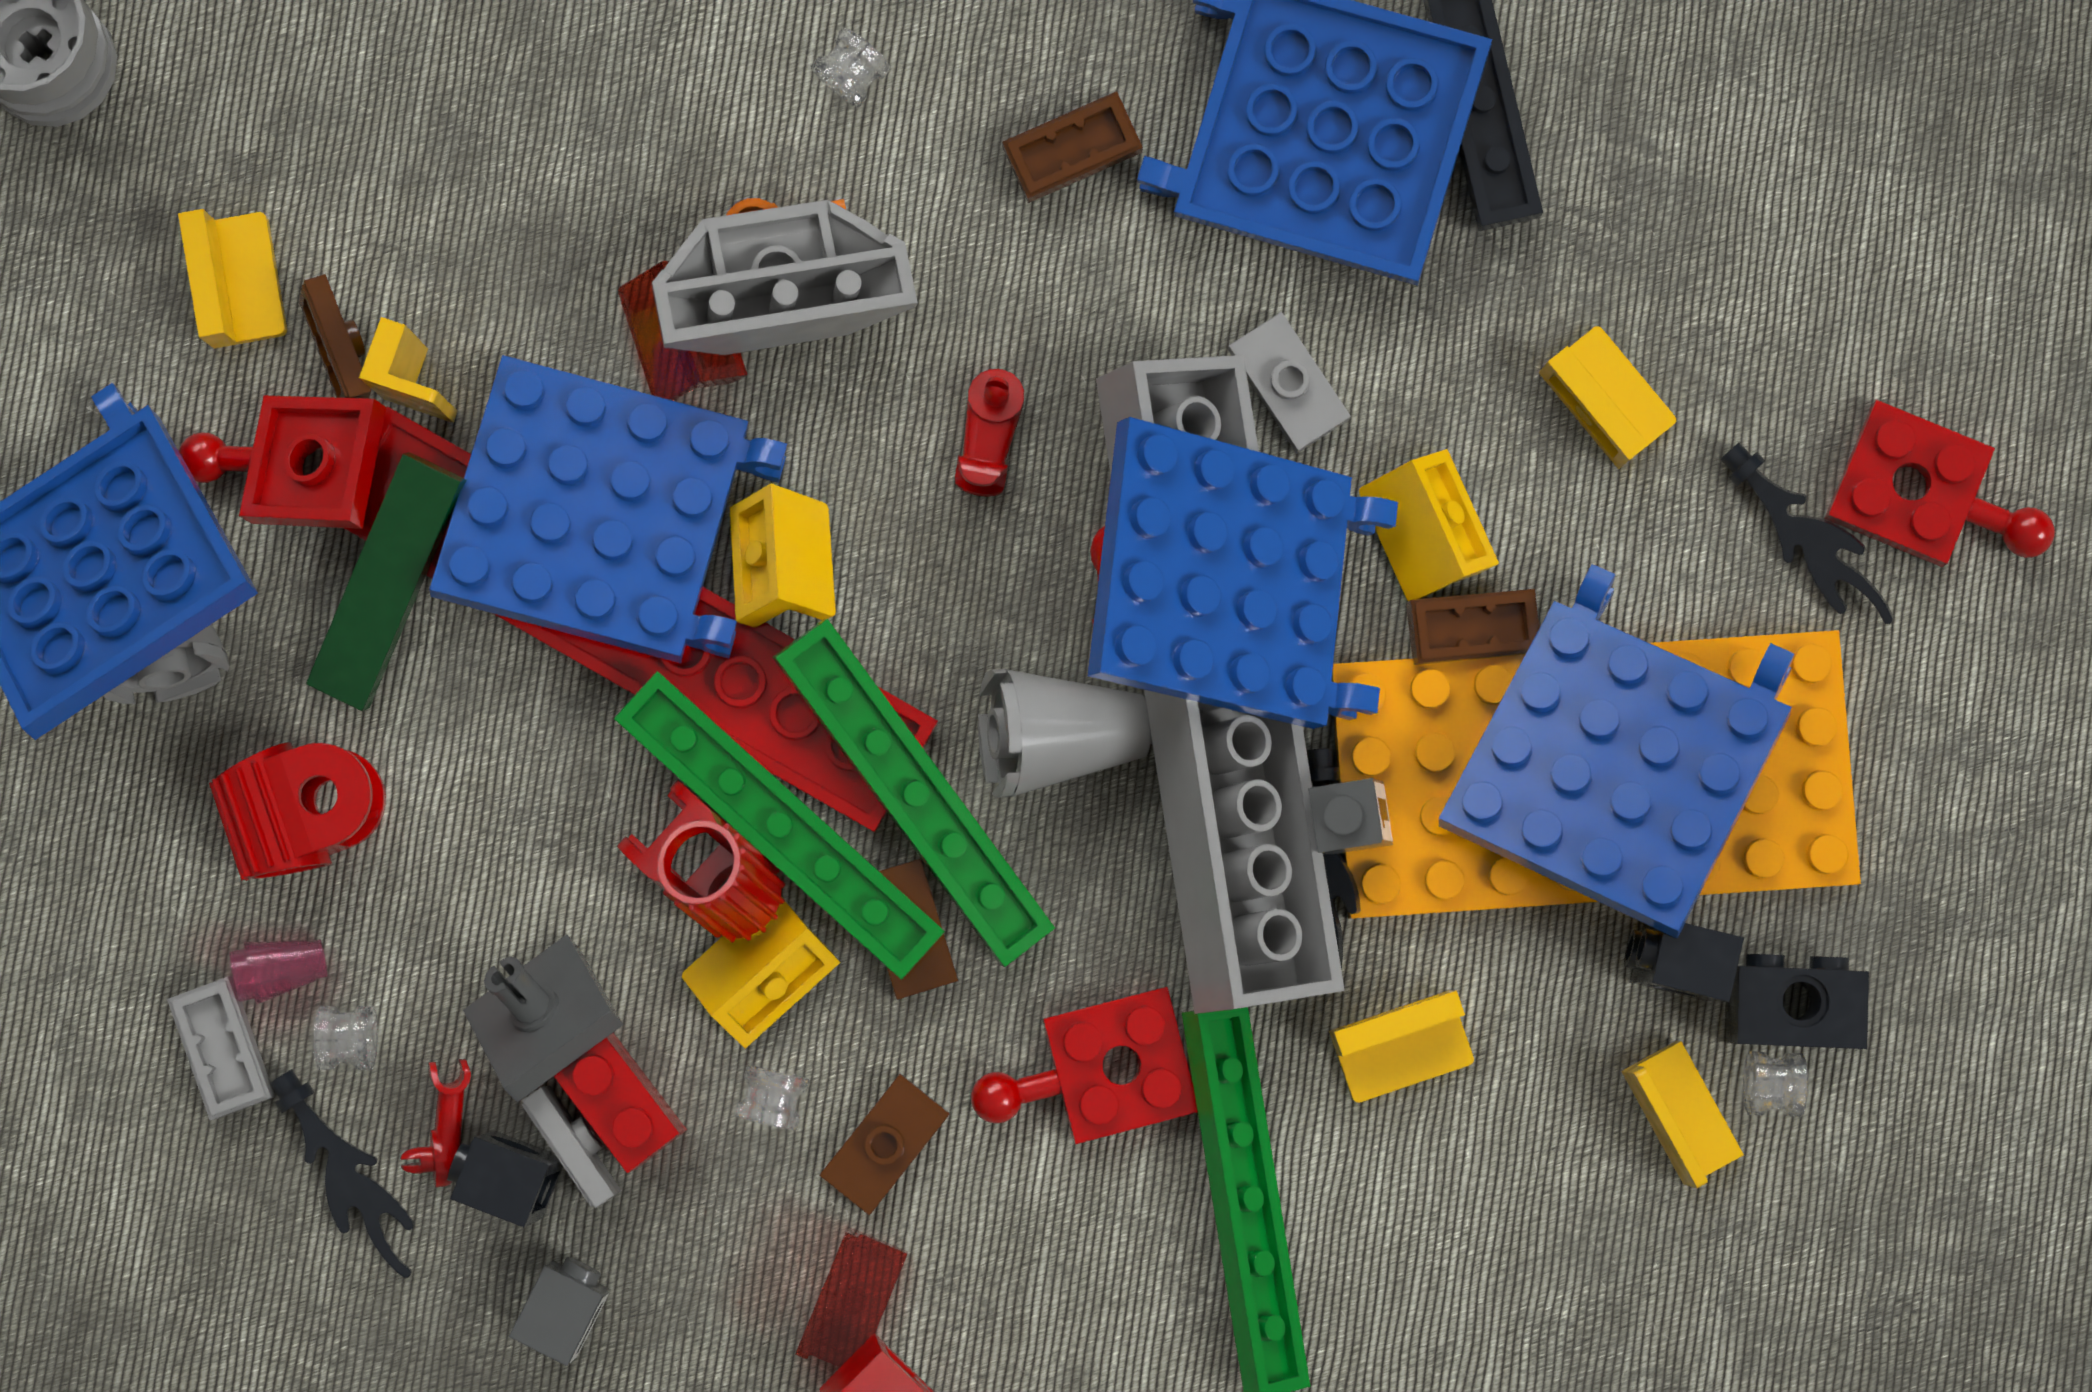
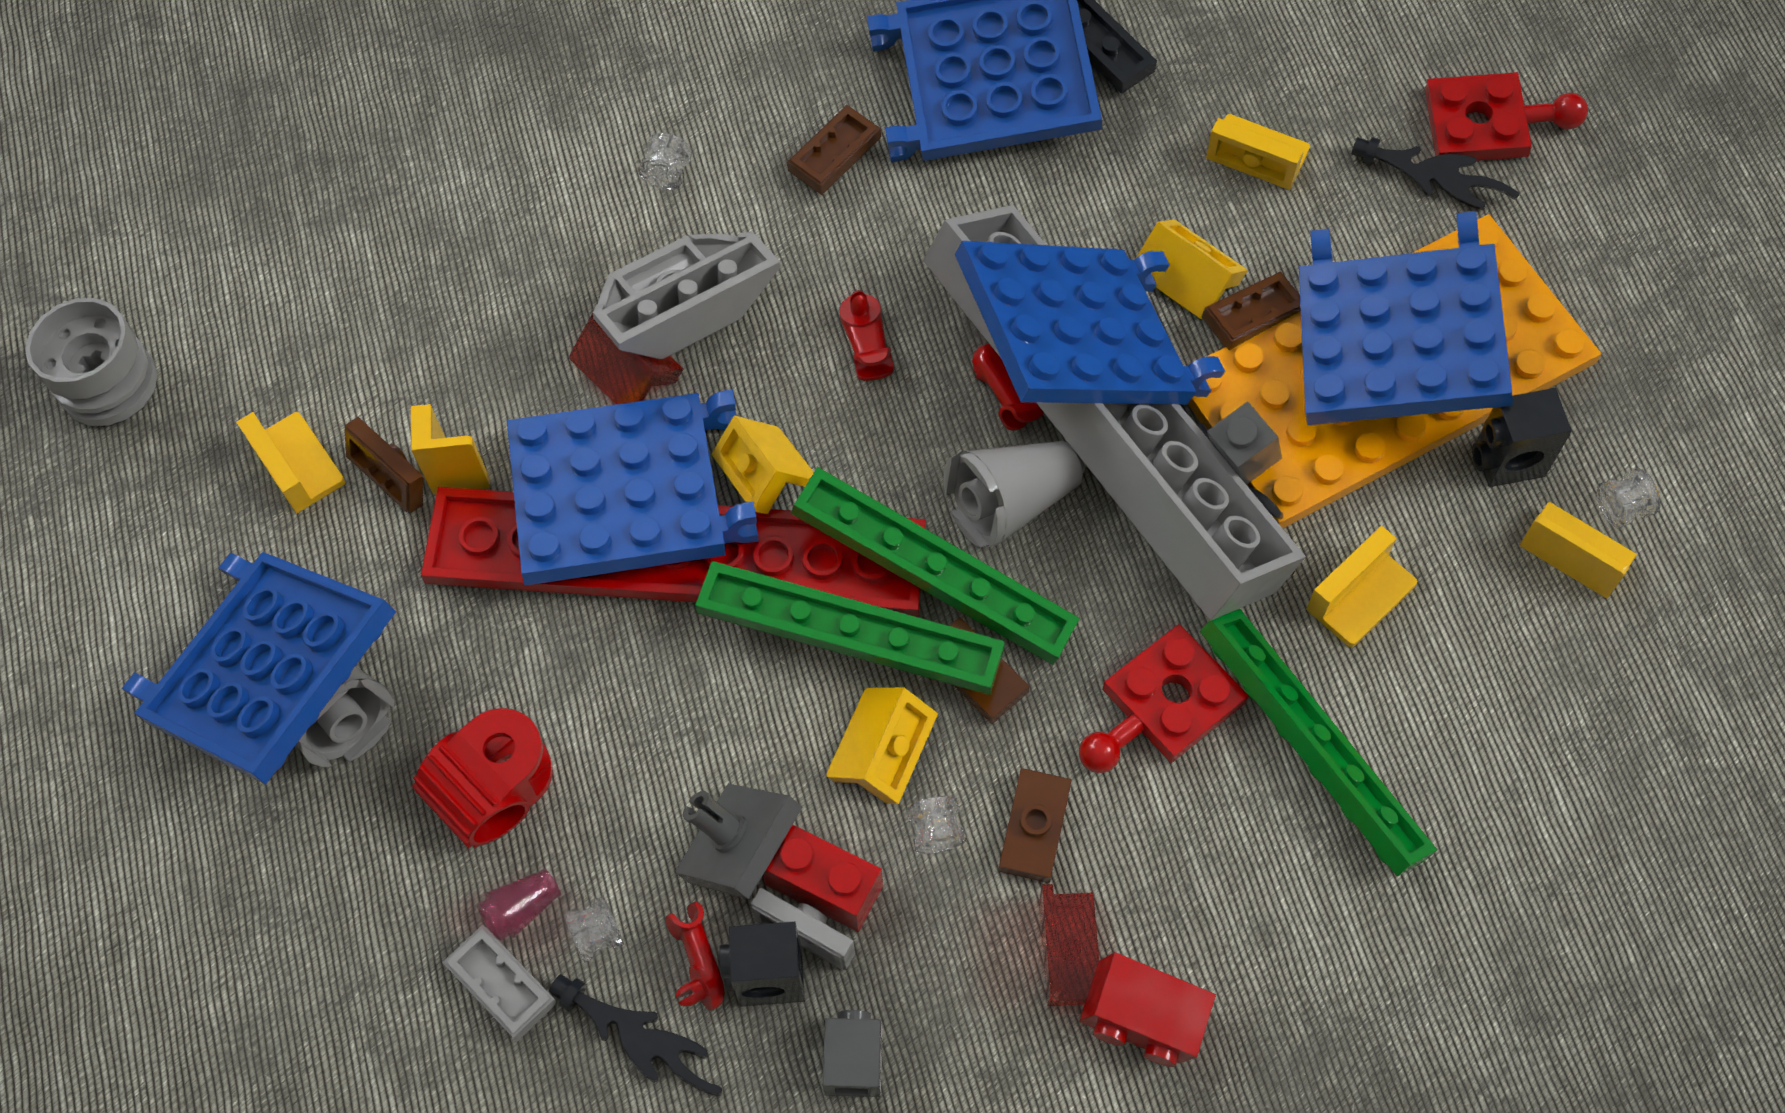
camera: 20 degrees left, 20 degrees down
red plate [179,395,387,529] -> none
dark green tile [306,452,467,711] -> none
red piece [617,779,786,943] -> none
light grey plate [1228,312,1351,454] -> none
black brick [1724,954,1869,1049] -> none

